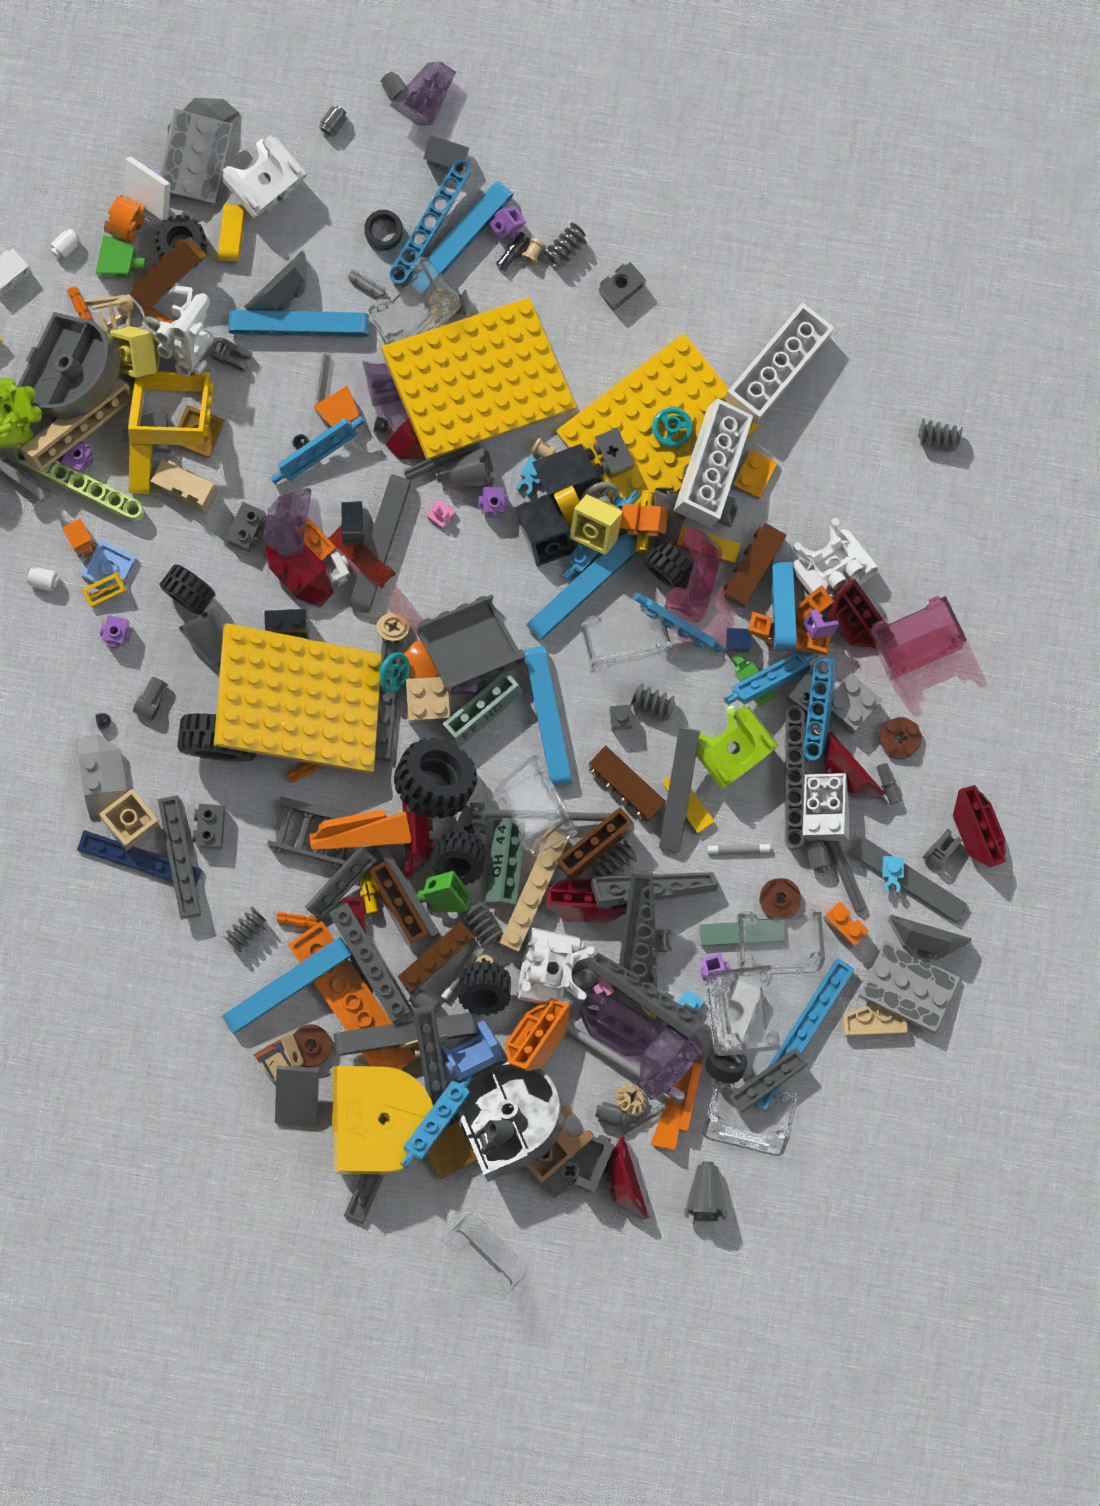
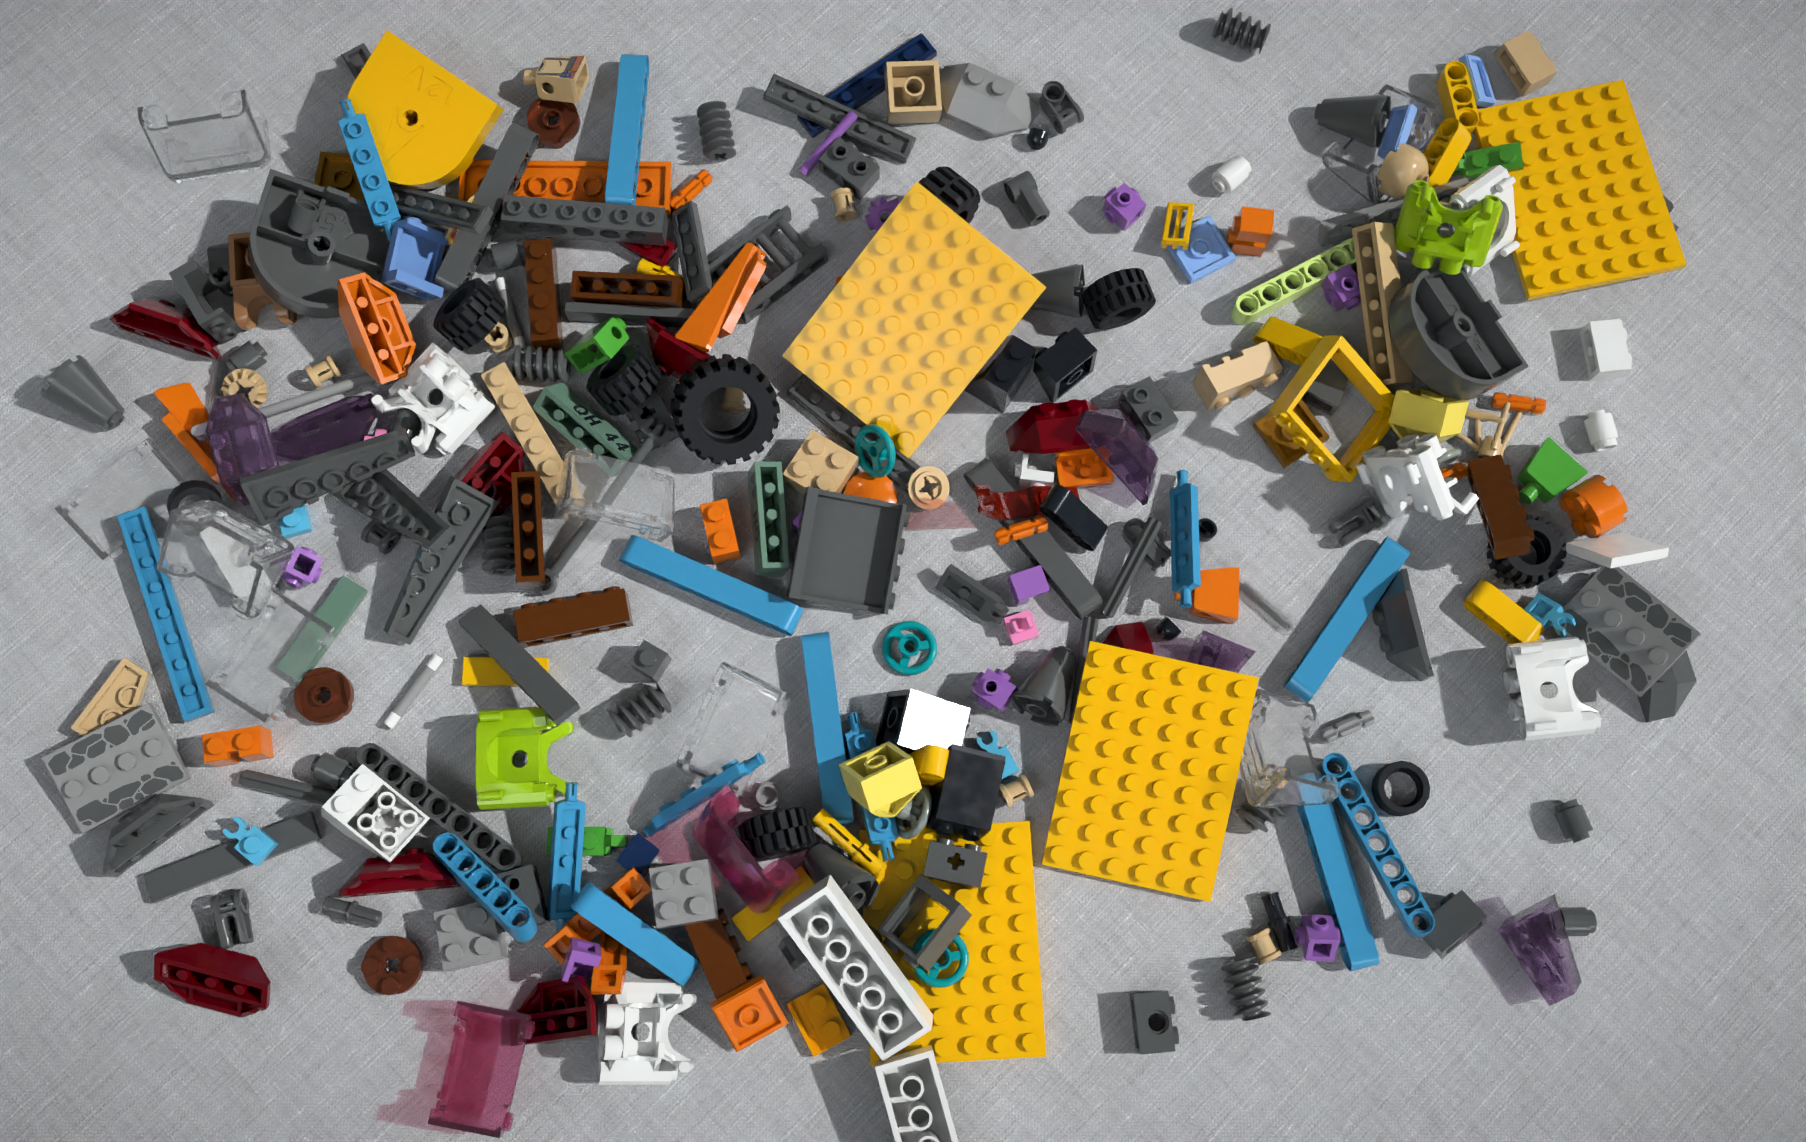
camera: 125 degrees right, 5 degrees down
dark grey tile [275,1065,320,1126] -> none
orange brick [620,504,669,537] -> none
dark grey tile [728,1048,809,1114] -> none
none -> tan bush [305,354,342,388]
none -> light grey brick [649,859,719,929]
none -> orange brick [700,498,741,565]
none -> orange tile [710,974,789,1052]
none -> light grey plate [753,782,782,811]
none -> medium lavender bar [799,110,858,176]
none -> tan bush [830,188,858,222]
none -> medium lavender brick [865,196,899,232]
none -> dark grey window [877,874,972,972]
none -> teal piece [882,621,937,675]
none -> dark grey hinge [935,564,1009,624]
none -> orange axle [994,515,1048,545]
none -> medium lavender panel [1008,565,1050,607]
none -> black slope [1033,327,1097,403]
none -> dark grey piece [1039,81,1084,134]
none -> dark grey axle [1100,517,1161,618]
none -> dark grey piece [1122,518,1171,571]
none -> medium azure plate [1523,593,1576,637]

